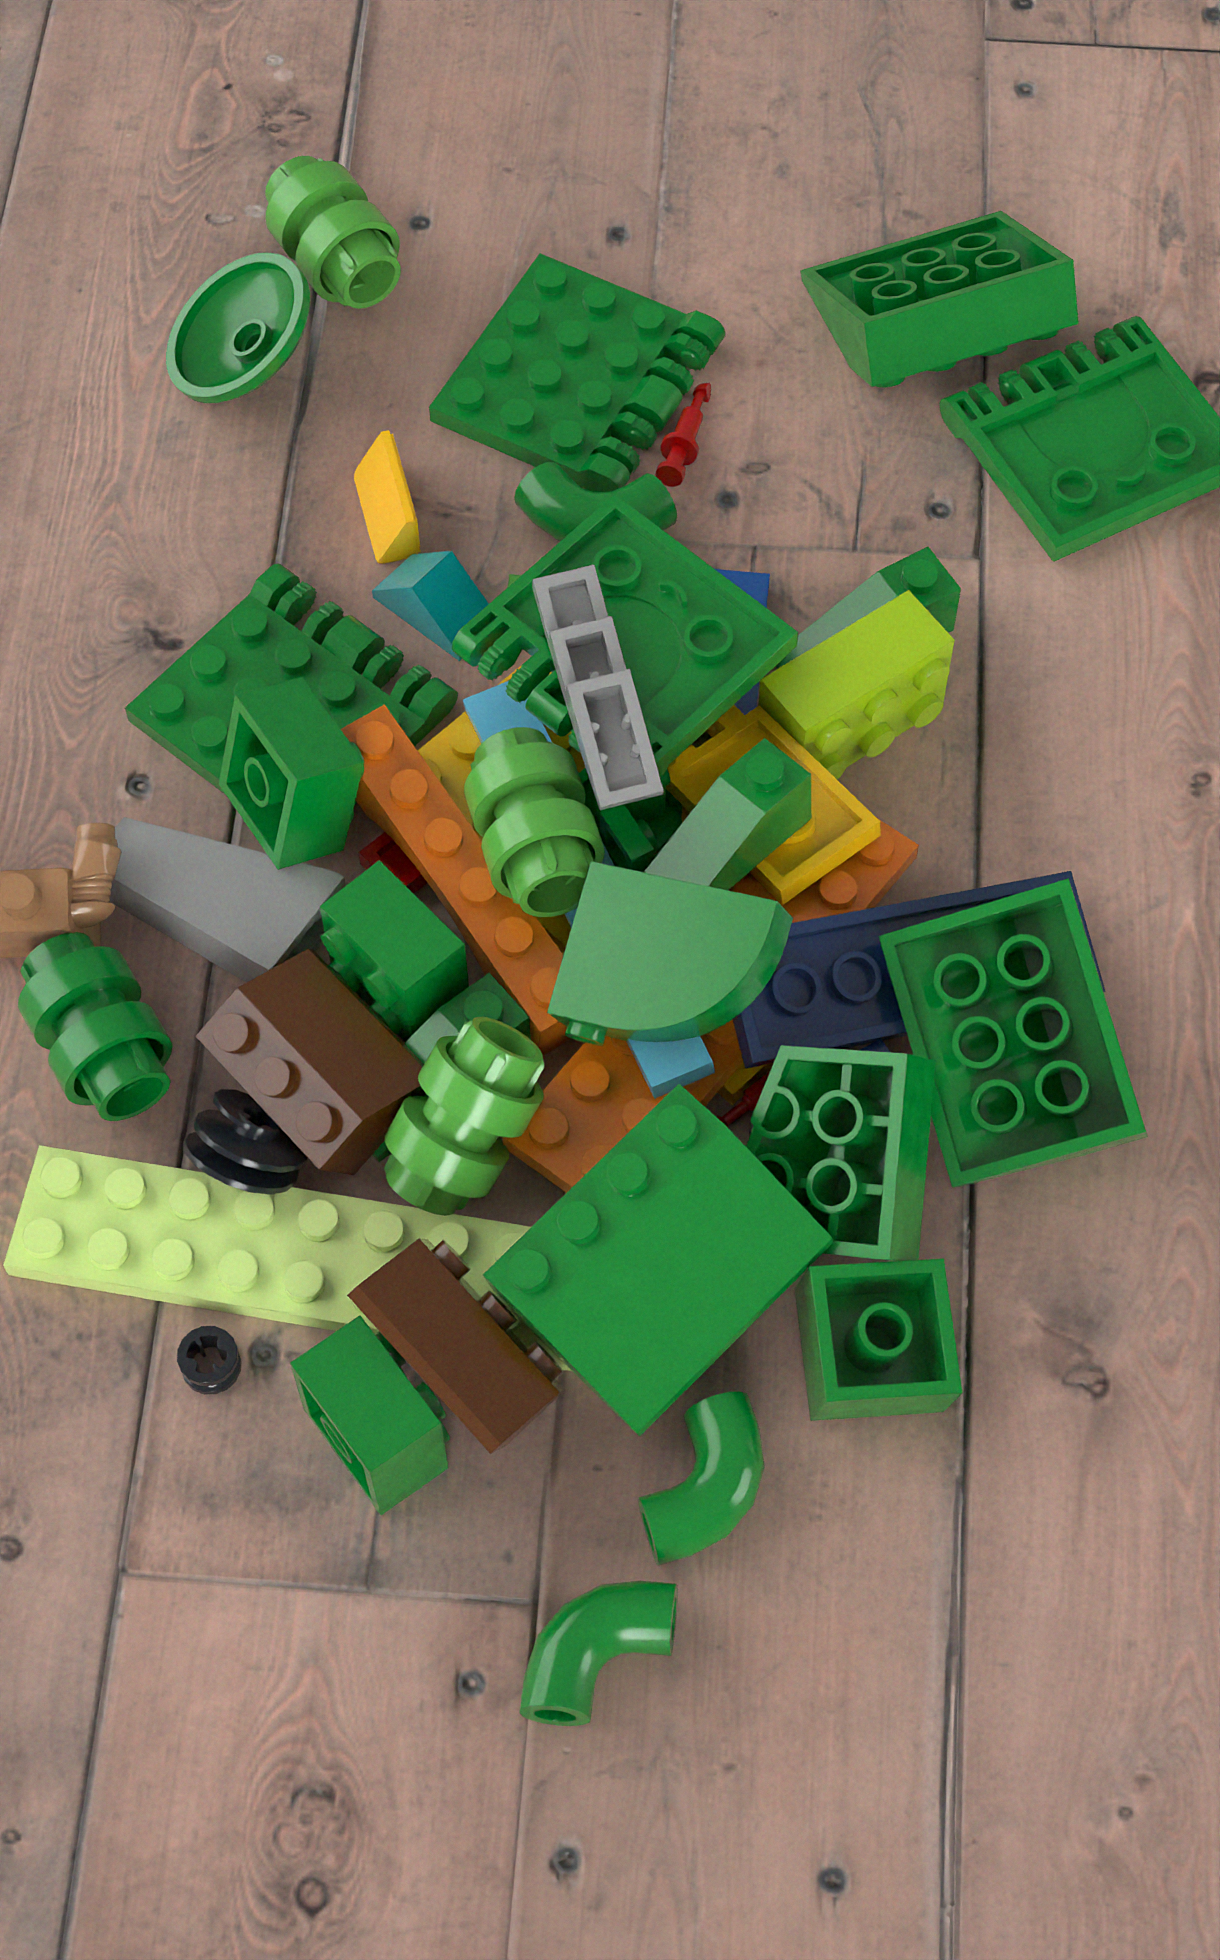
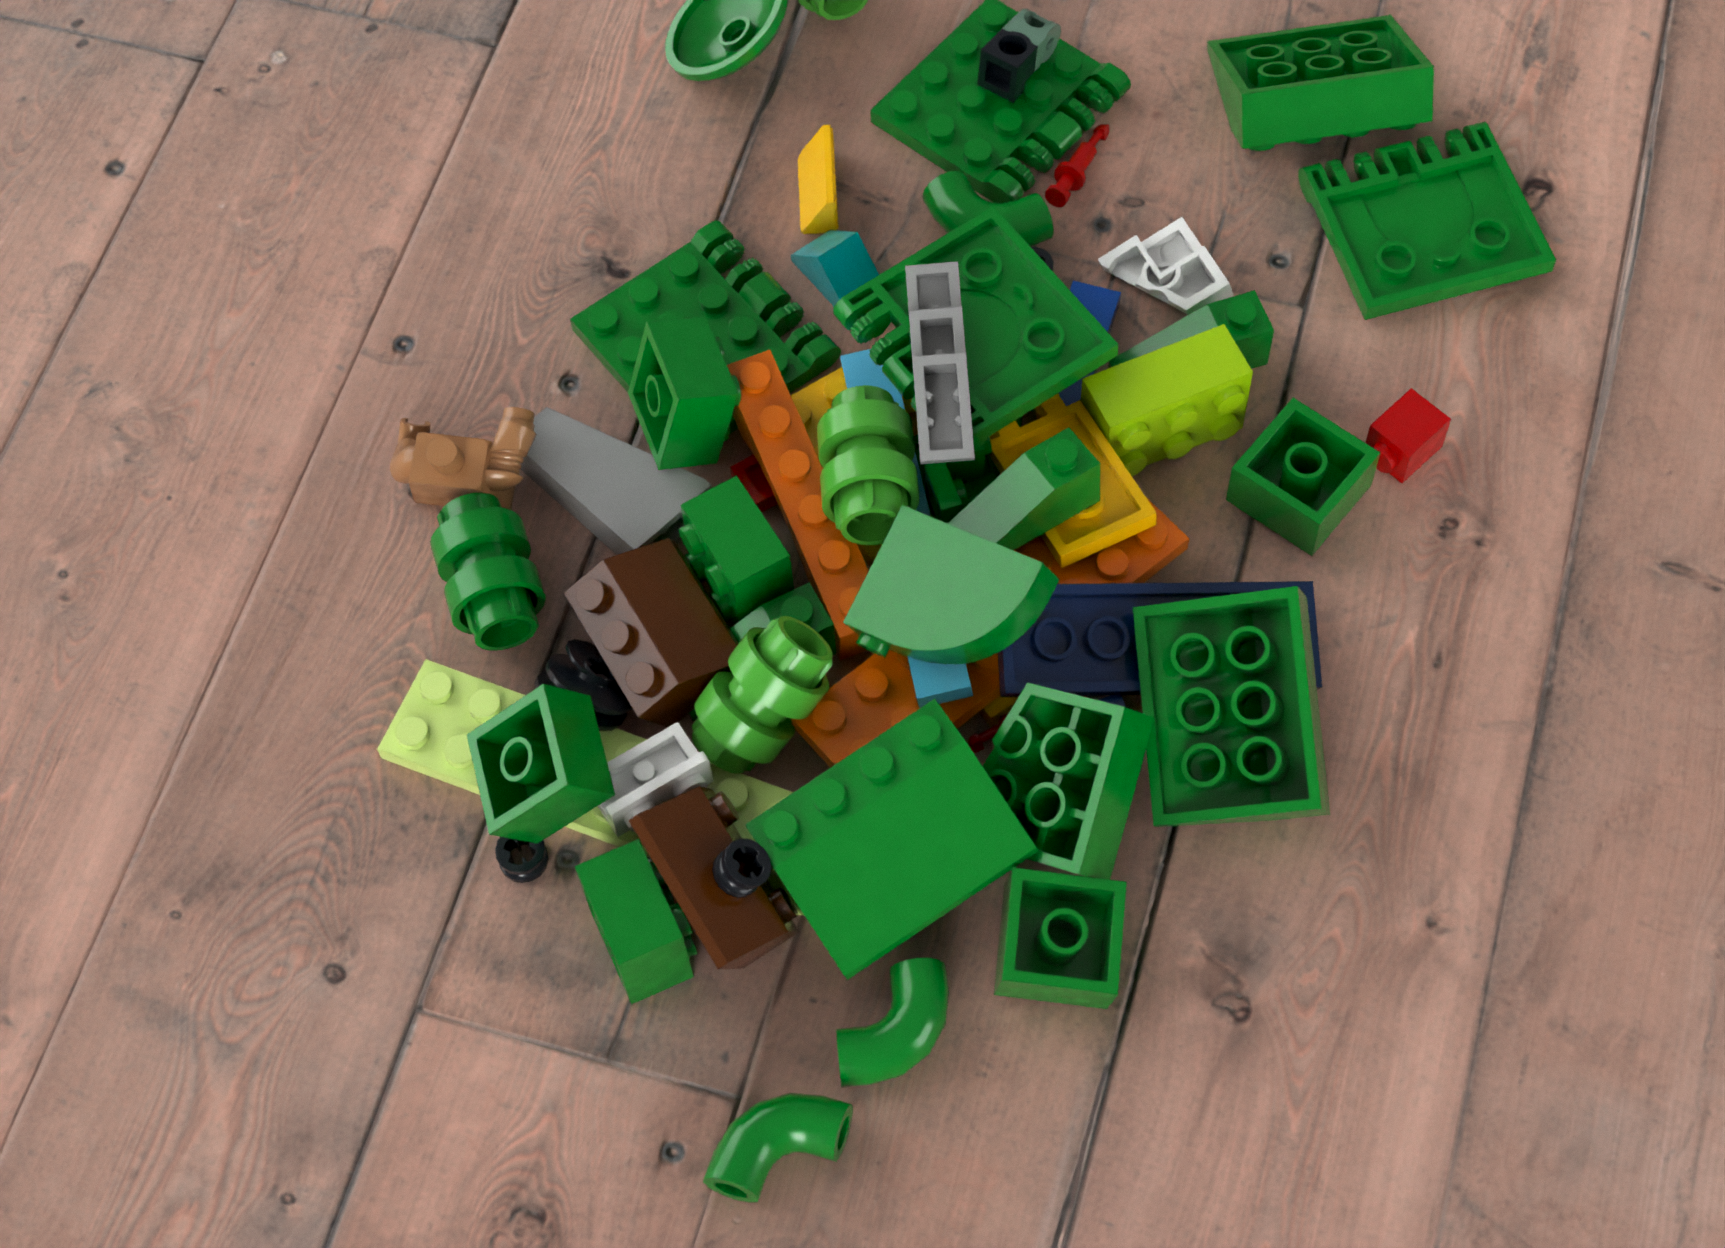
camera: 15 degrees right, 0 degrees up
none -> green brick [467,684,615,844]
none -> white bracket [598,722,714,837]
none -> black bush [712,839,772,897]
none -> black leg [977,8,1061,103]
none -> white slope [1098,217,1234,315]
none -> green brick [1226,397,1380,556]
none -> red brick [1365,388,1451,483]

